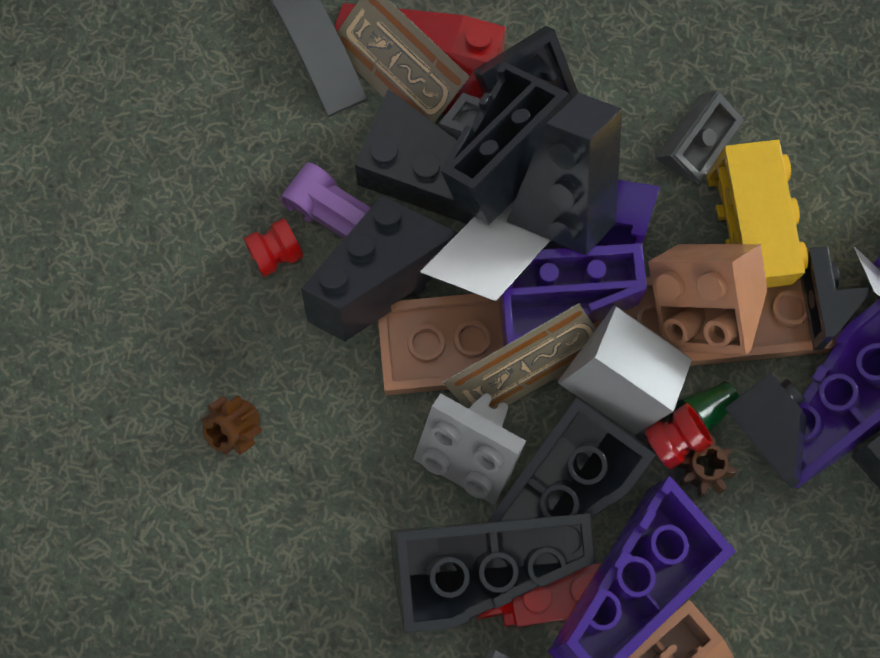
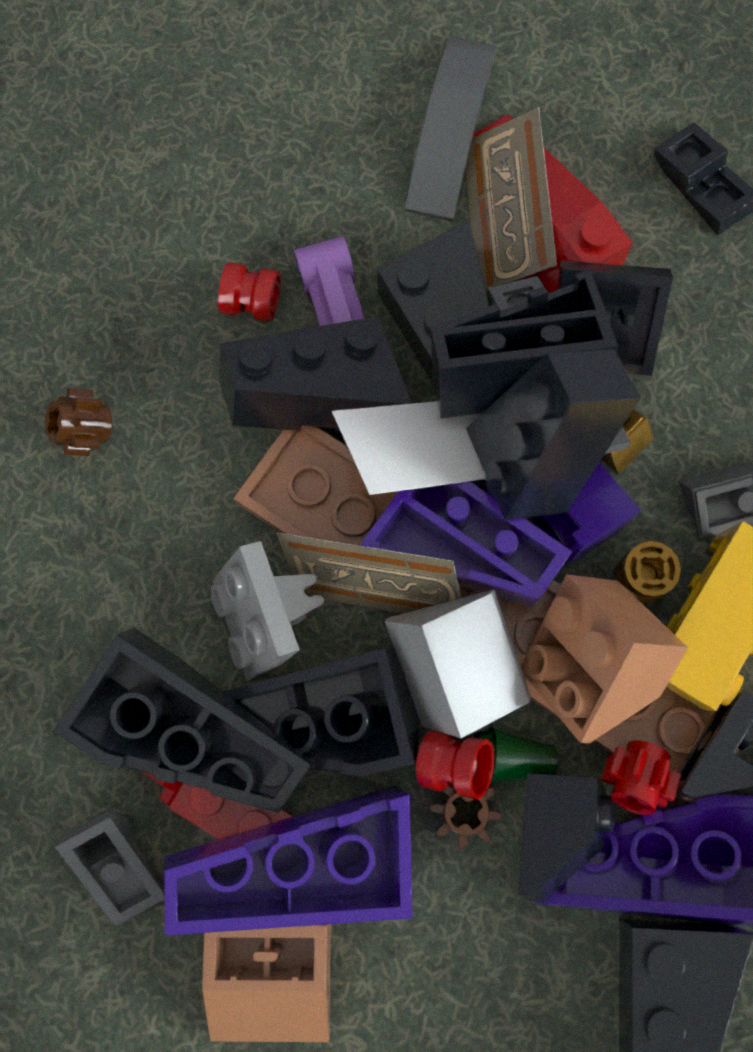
camera: 45 degrees right, 5 degrees up
none -> red gear [601,740,682,815]
none -> pearl gold wheel [615,541,681,604]

